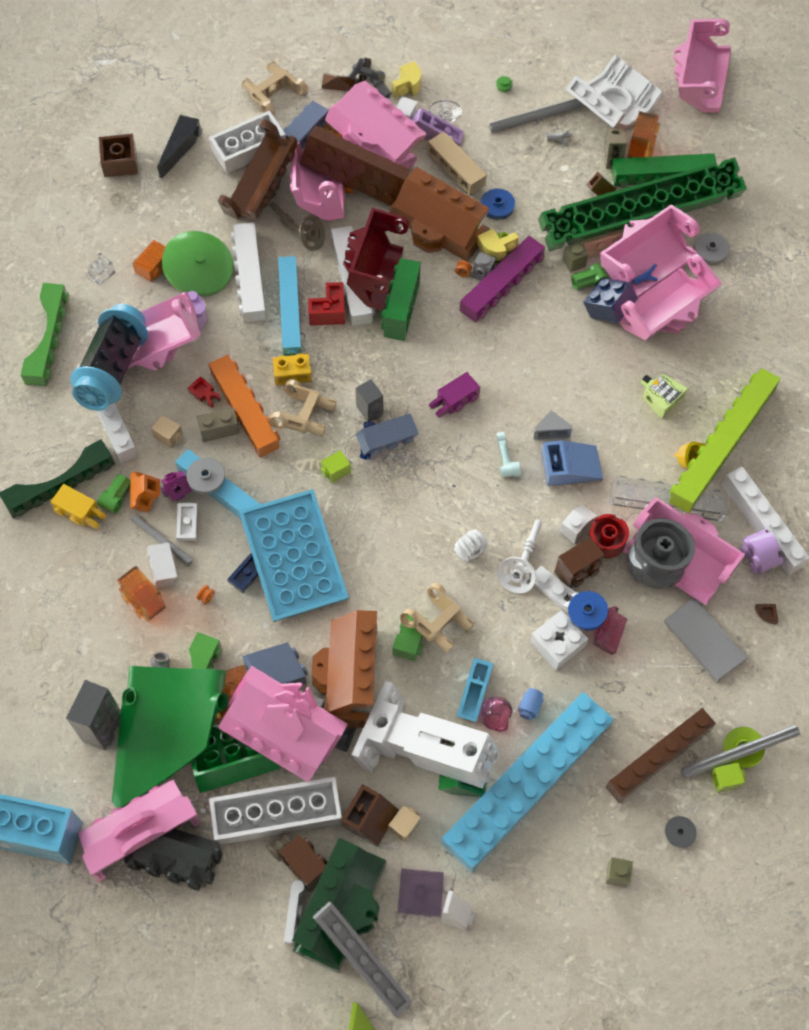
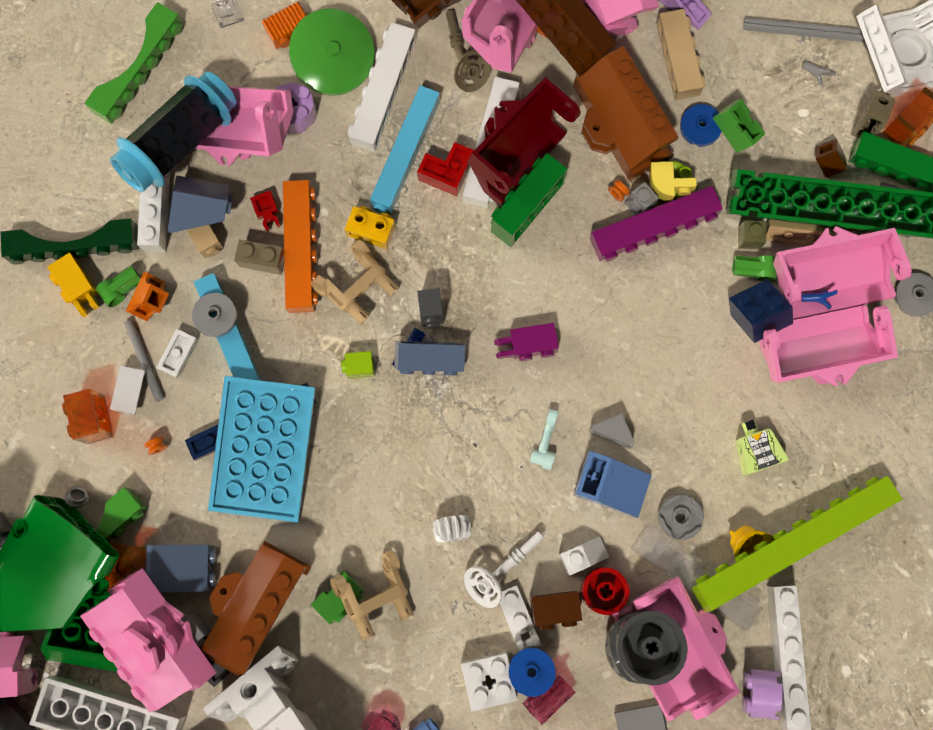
camera: 30 degrees right, 15 degrees up
magenta brick [160,470,193,501] -> none
medium azure slope [457,658,494,722] -> none
none -> sand blue slope [167,175,233,233]
none -> light grey plate [658,494,704,540]
none -> bright green brick [713,99,765,153]

